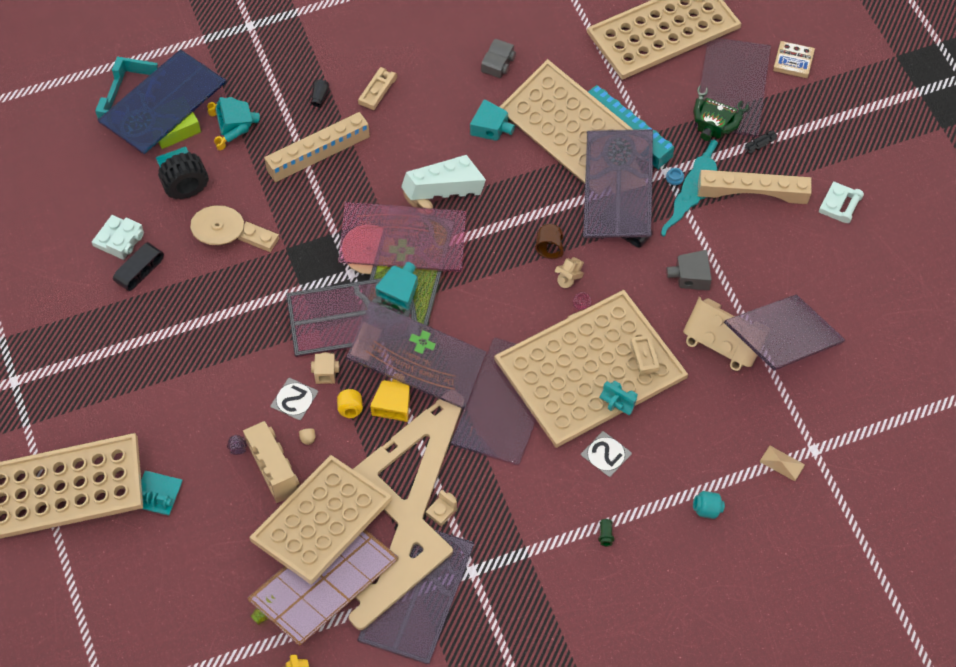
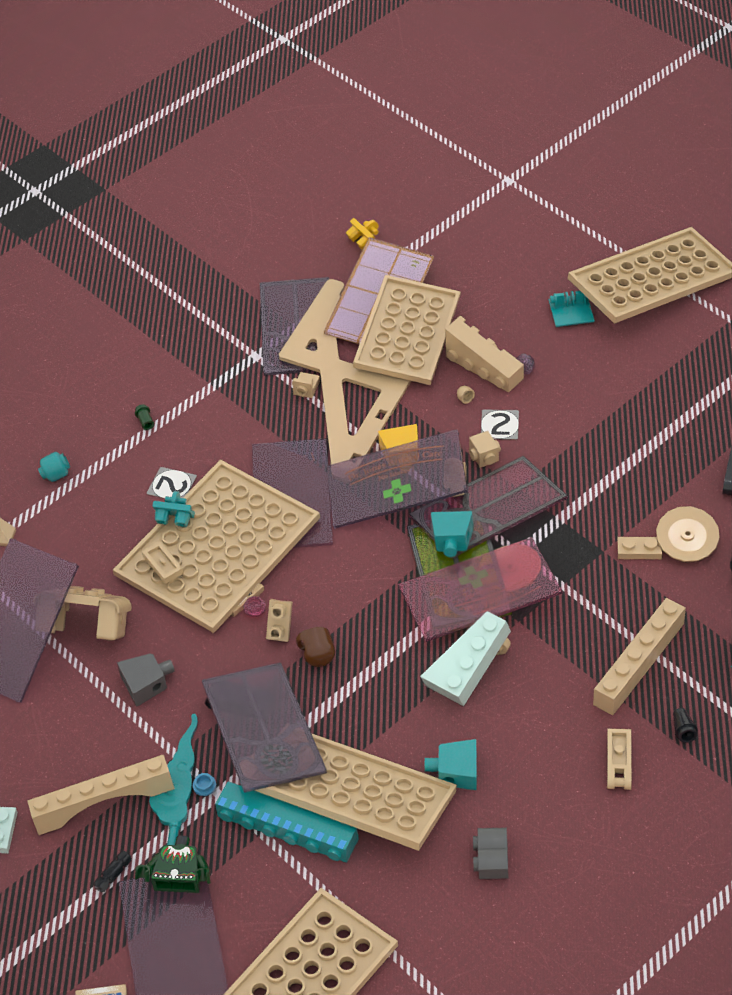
camera: 160 degrees right, 10 degrees down
yellow head [337,389,363,418] -> none

